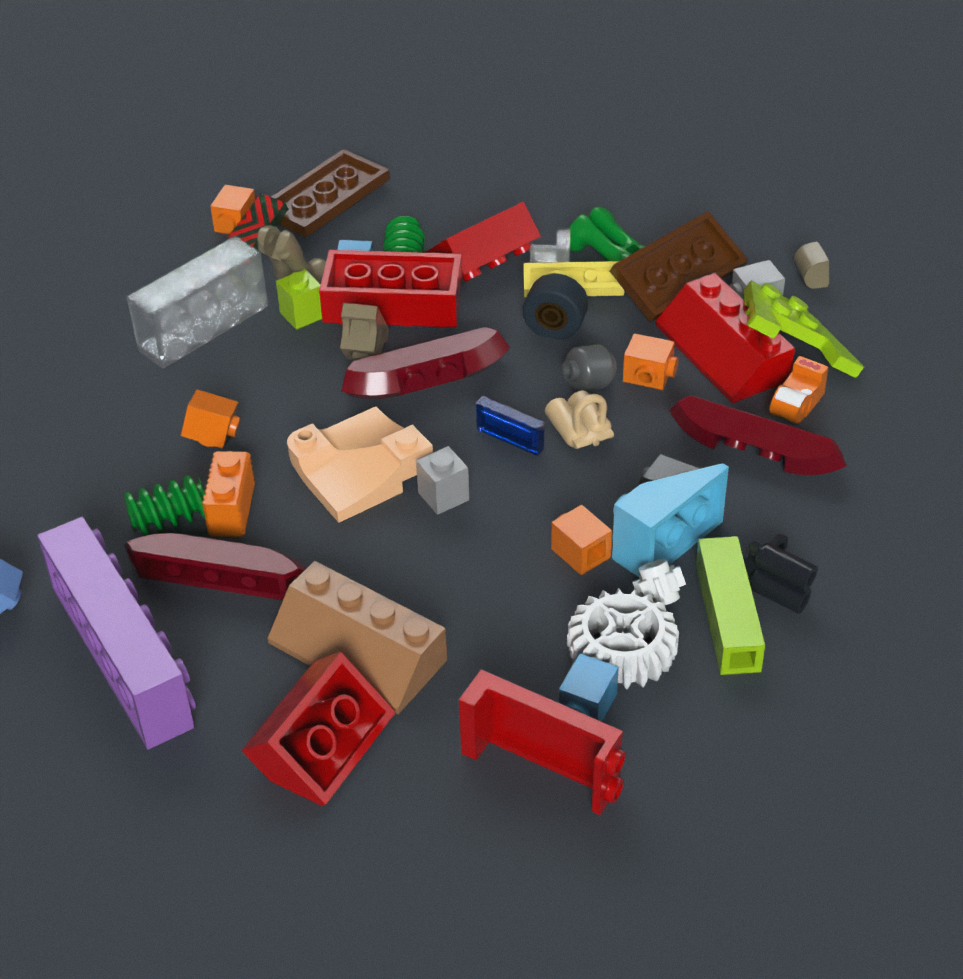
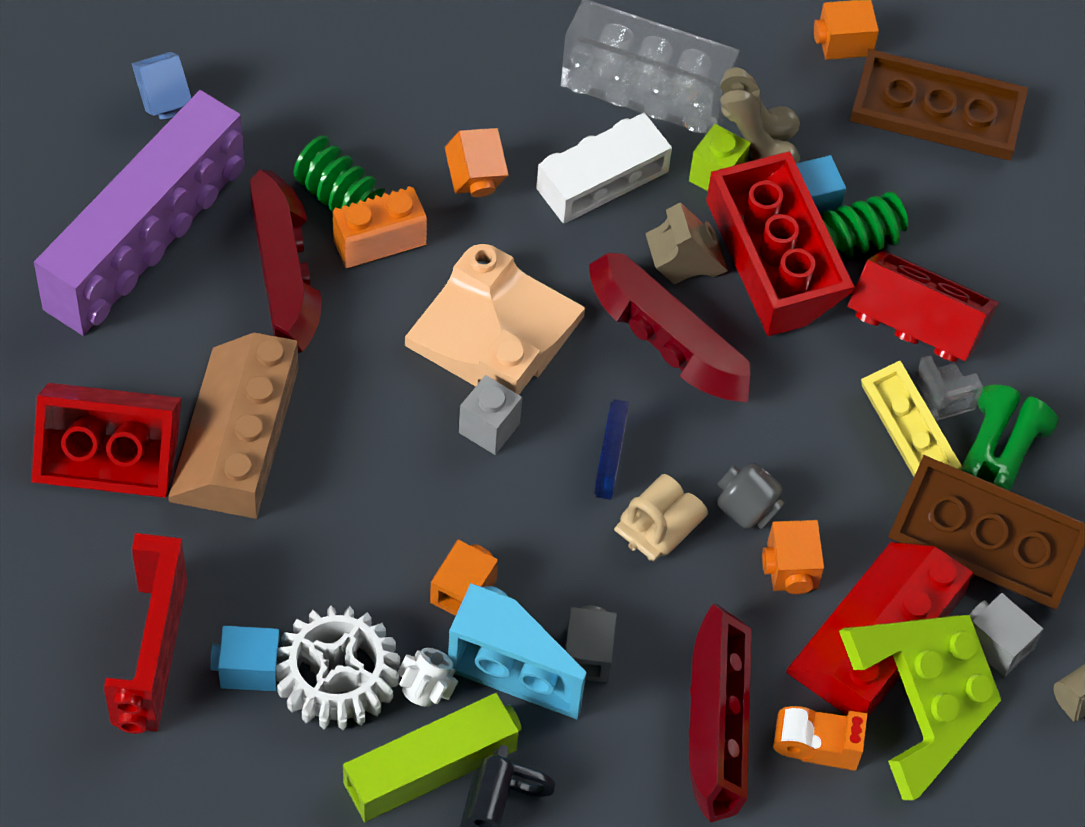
camera: 60 degrees right, 15 degrees up
tile [225,193,289,257] -> none
black wheel [523,273,588,339] -> none
none -> white brick [536,112,672,224]

